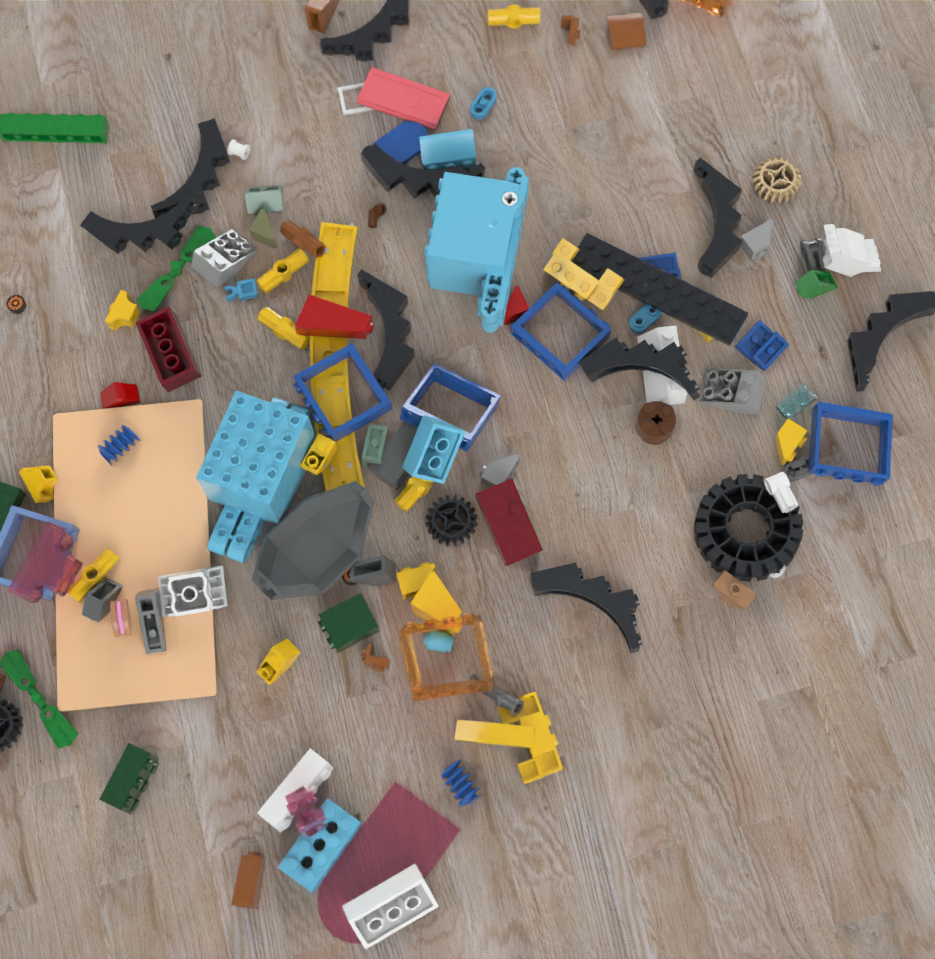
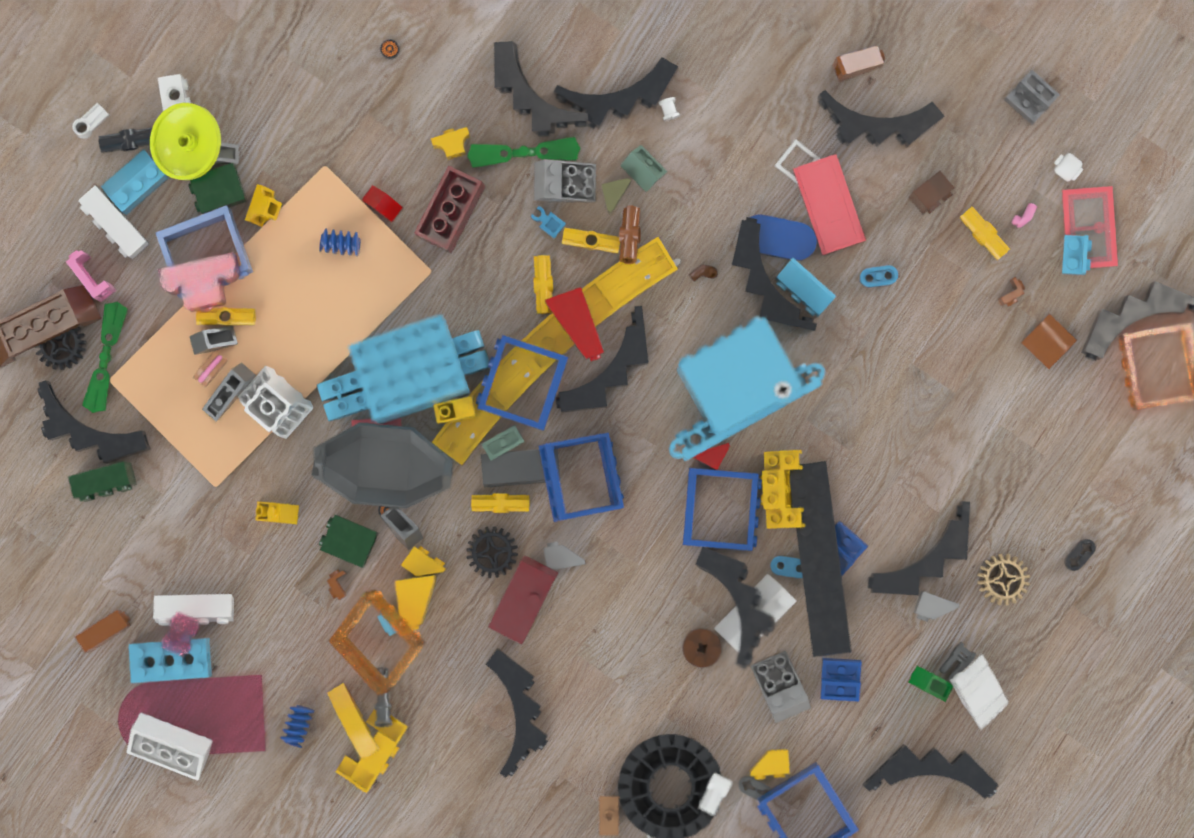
camera: 50 degrees right, 15 degrees up
medium azure slope [402,415,466,484] -> none
clear light blue plate [775,383,817,420] -> none
none -> black arch [38,380,151,463]
none -> reddish brown brick [908,171,955,215]
none -> black beam [1064,539,1096,571]

